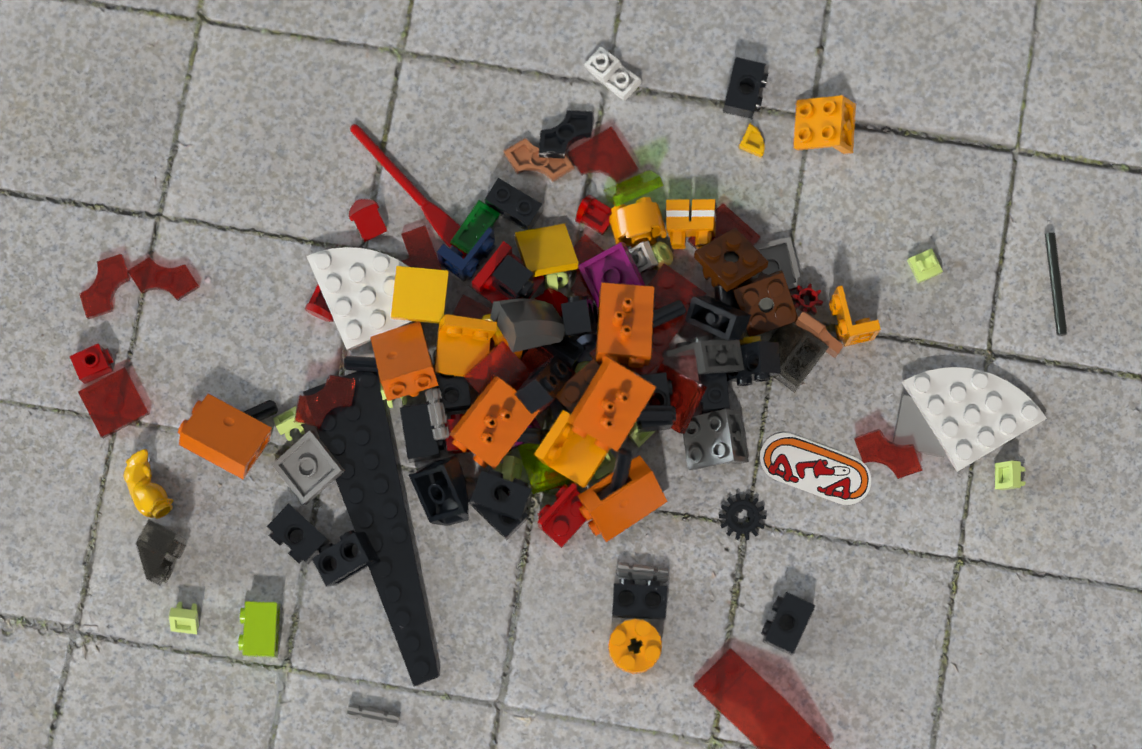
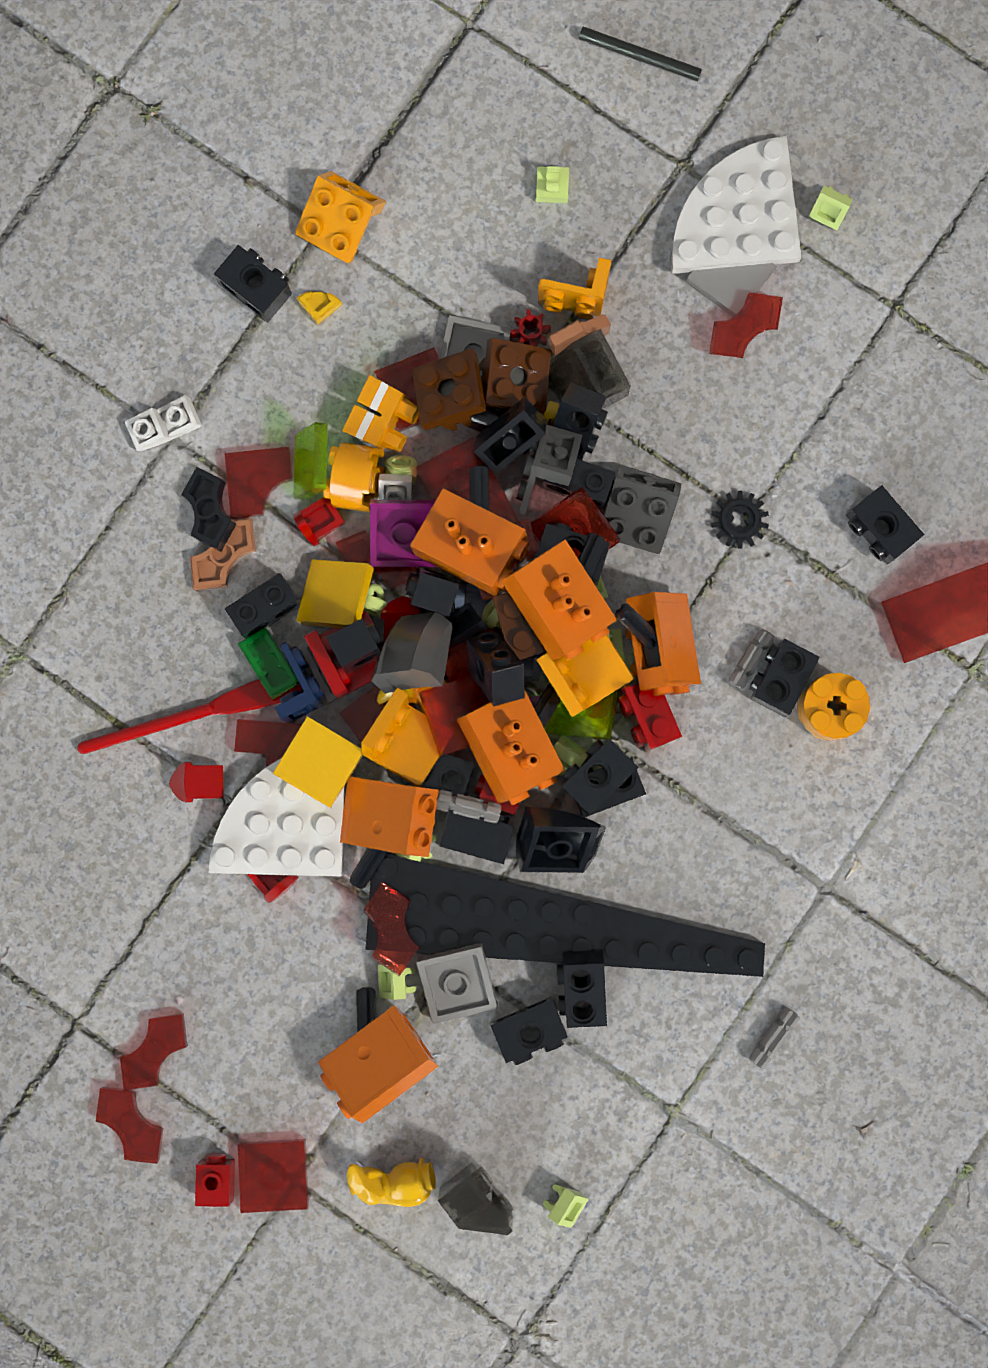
camera: 60 degrees left, 5 degrees up
lime brick [238,601,280,658] -> none
sticker [760,433,871,505] -> none

